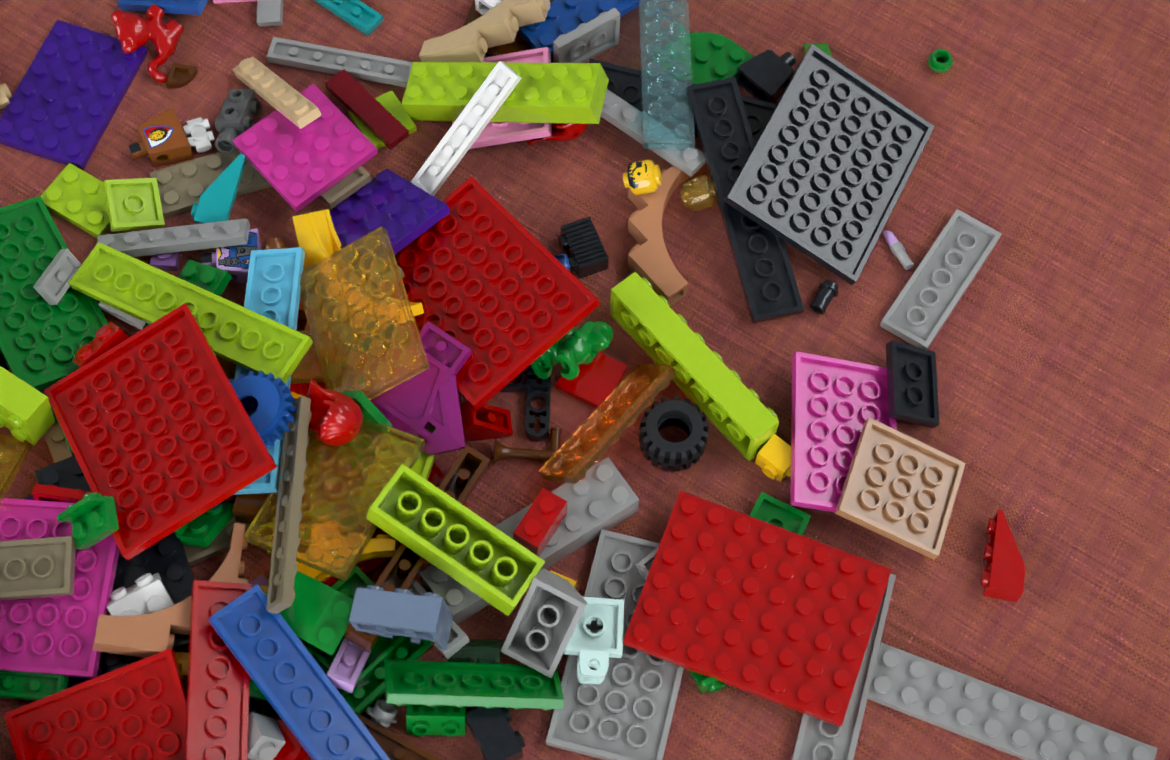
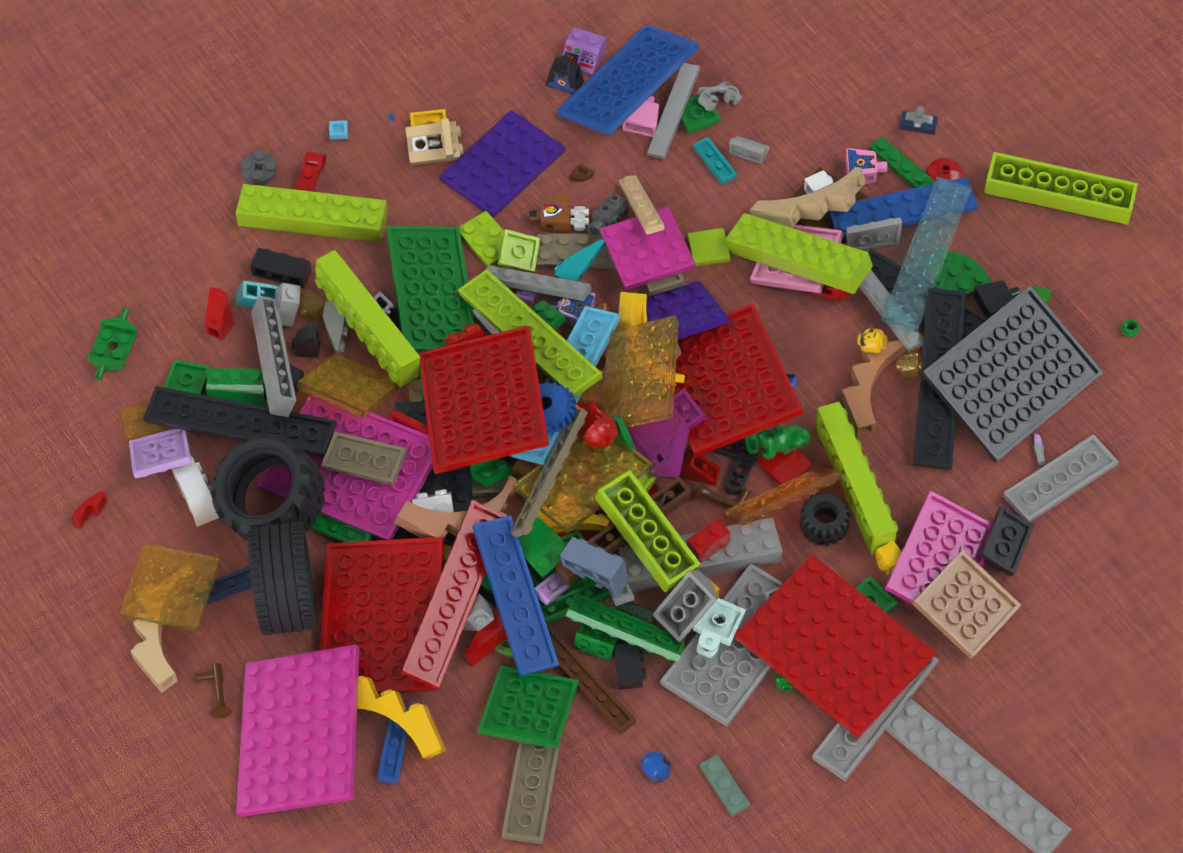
camera: 25 degrees right, 5 degrees down
light grey plate [33,248,82,305] -> none
green bracket [57,492,119,550] -> none
red animal [111,4,183,83] -> none
light grey plate [267,37,413,88] -> none
dark red tile [325,69,409,150] -> none
light grey plate [366,699,398,727] -> none
white plate [411,61,522,196] -> none
black brick [558,216,609,279] -> none
black pin [810,280,839,315] -> none
red slope [980,509,1026,603] -> none

